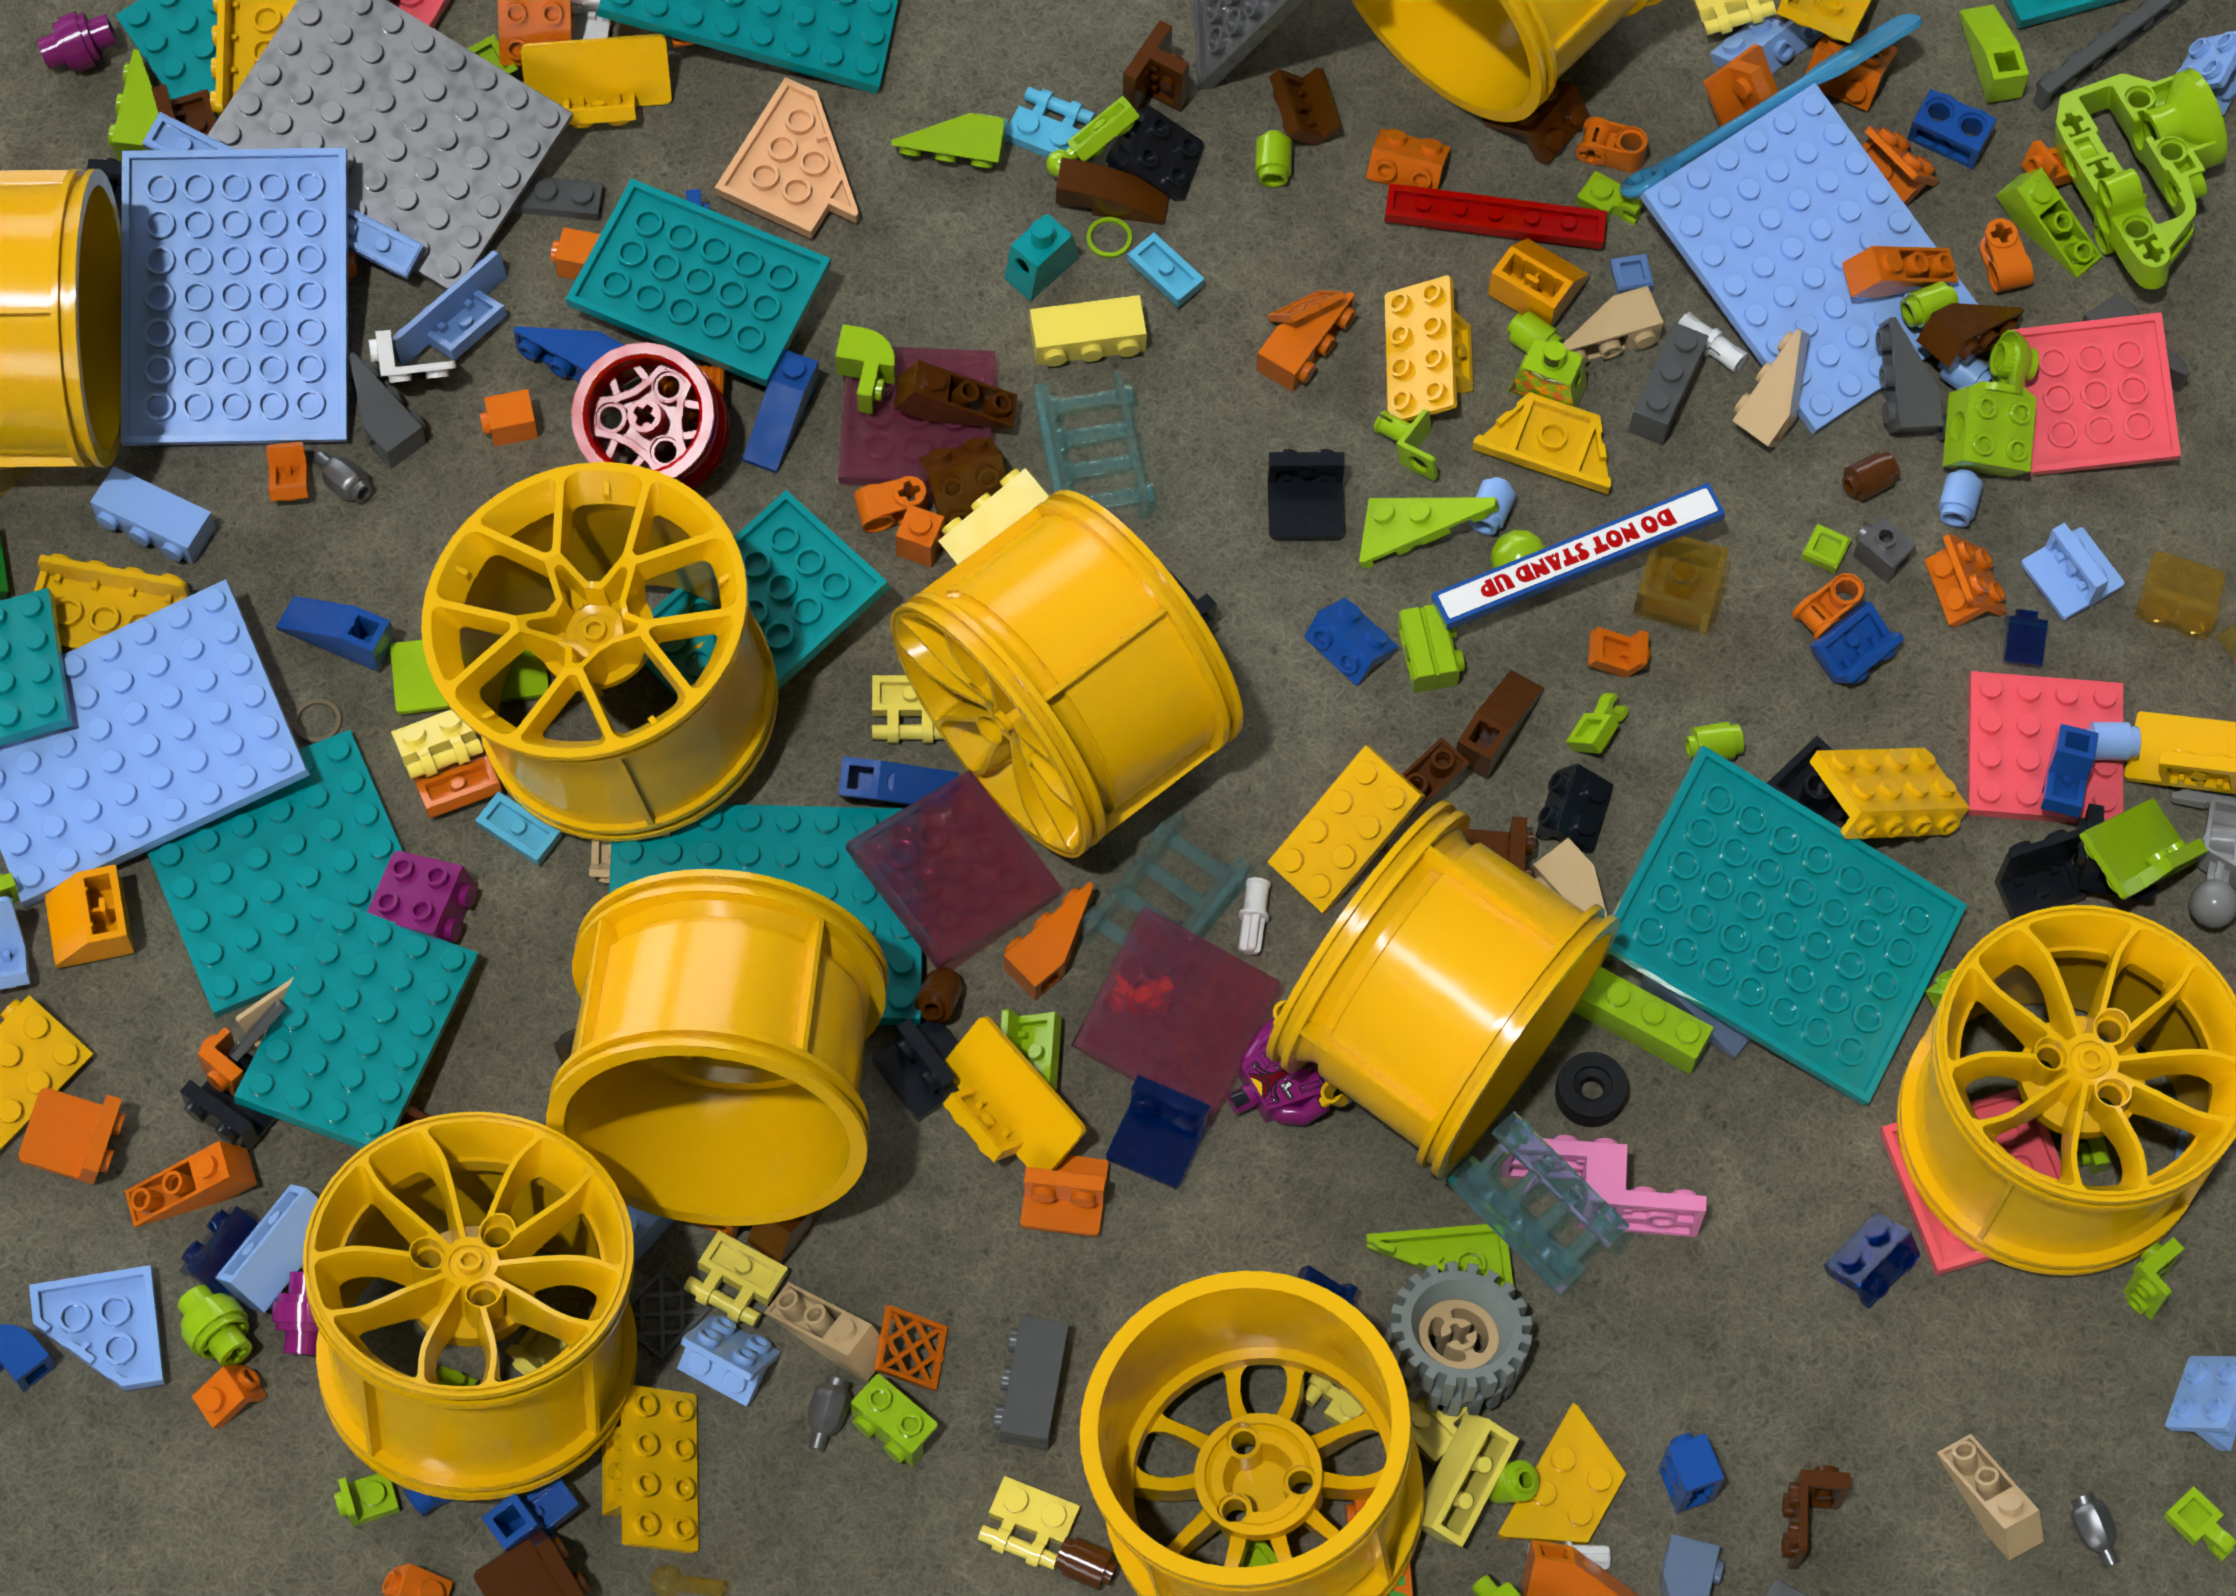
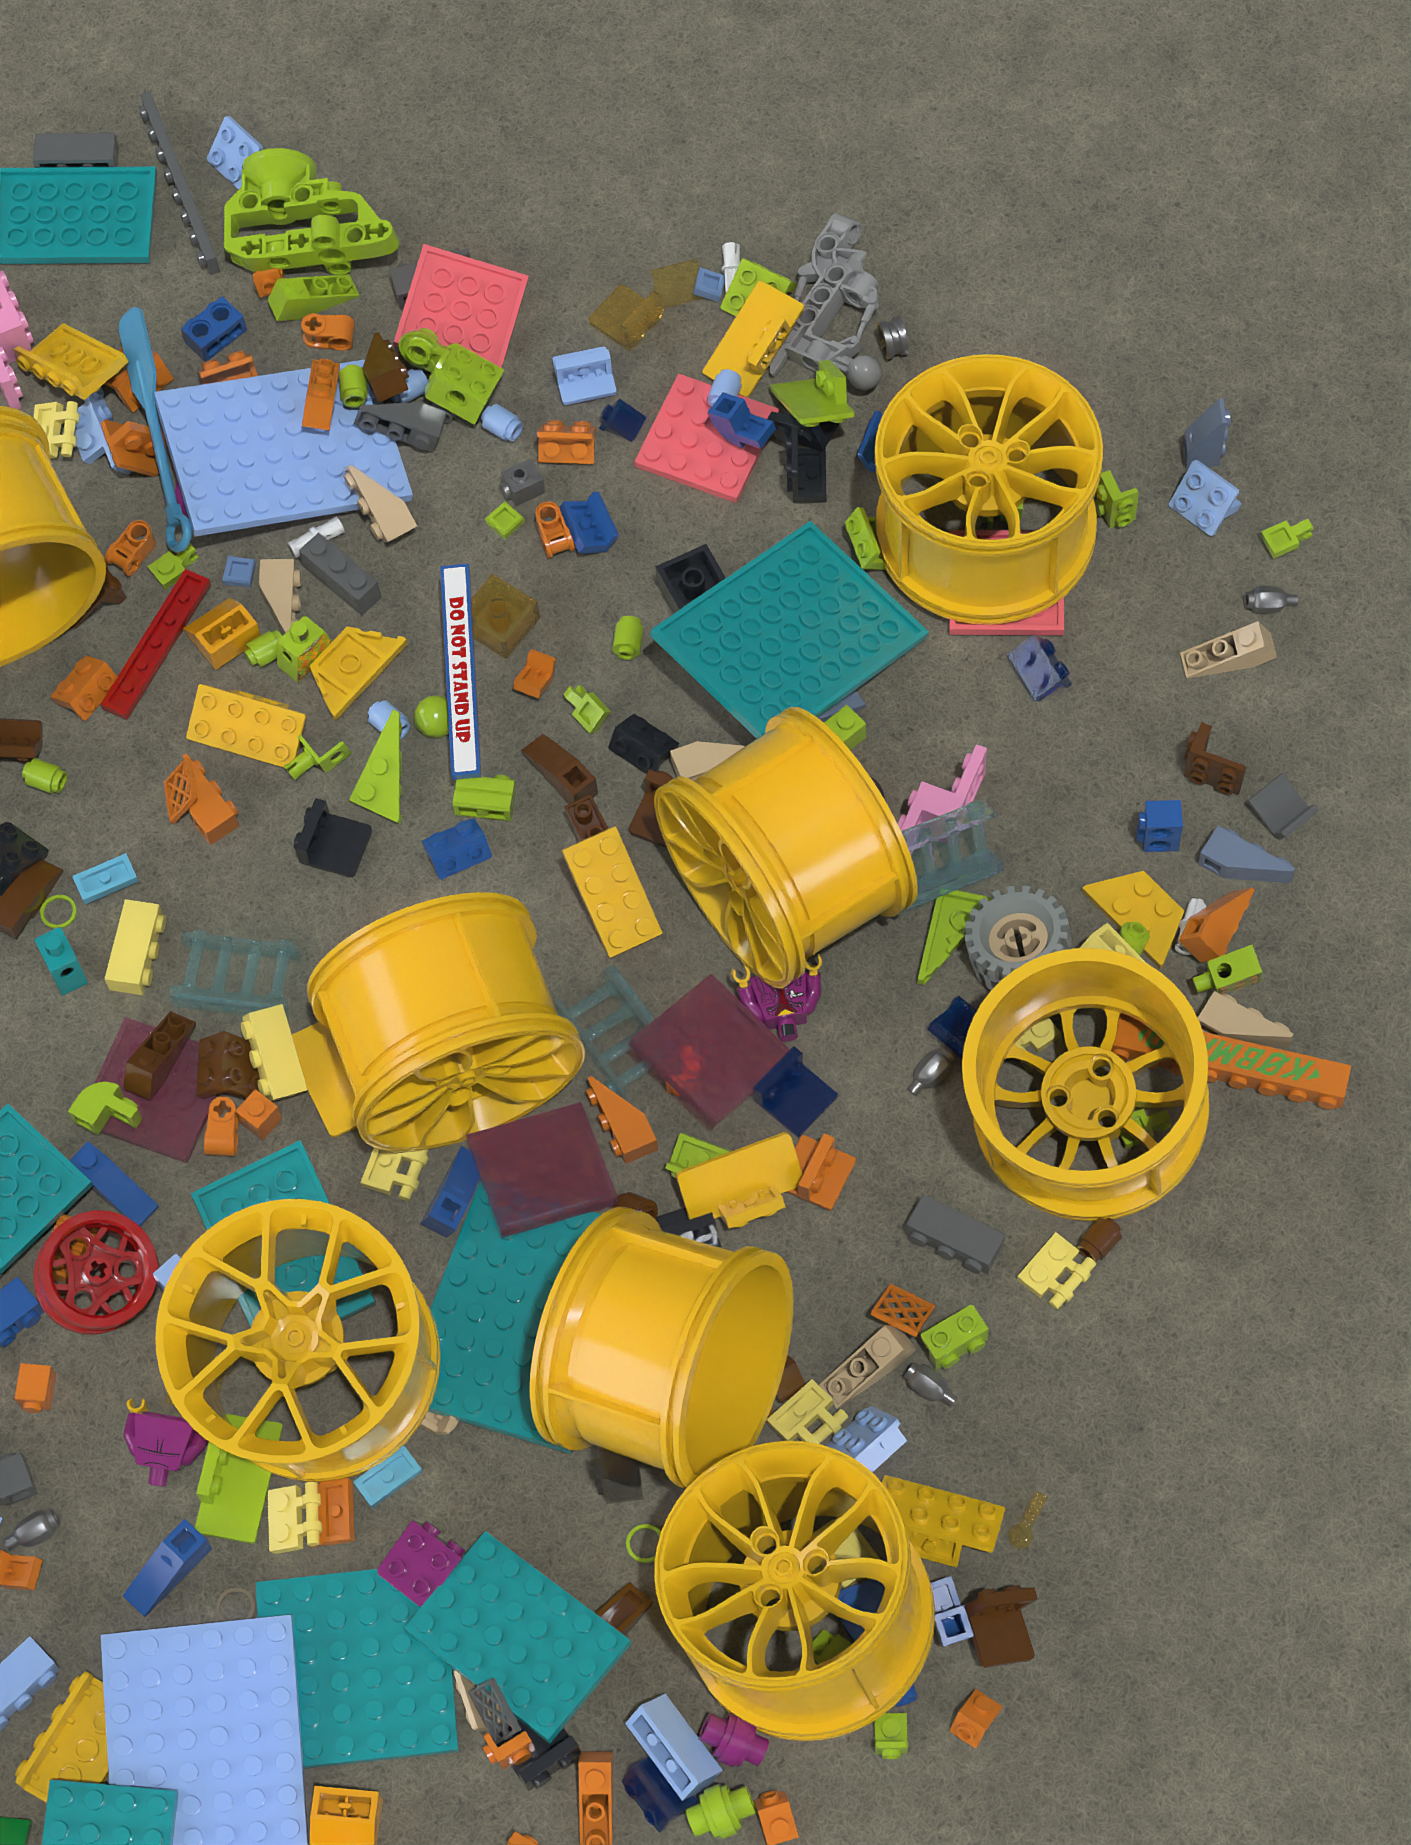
camera: 65 degrees left, 0 degrees up
white axle [1238,877,1271,955] -> none
yellow bracket [1809,748,1970,839] -> none
reddish brown brick [1842,452,1900,501] -> none
lime slope [1959,4,2029,103] -> none

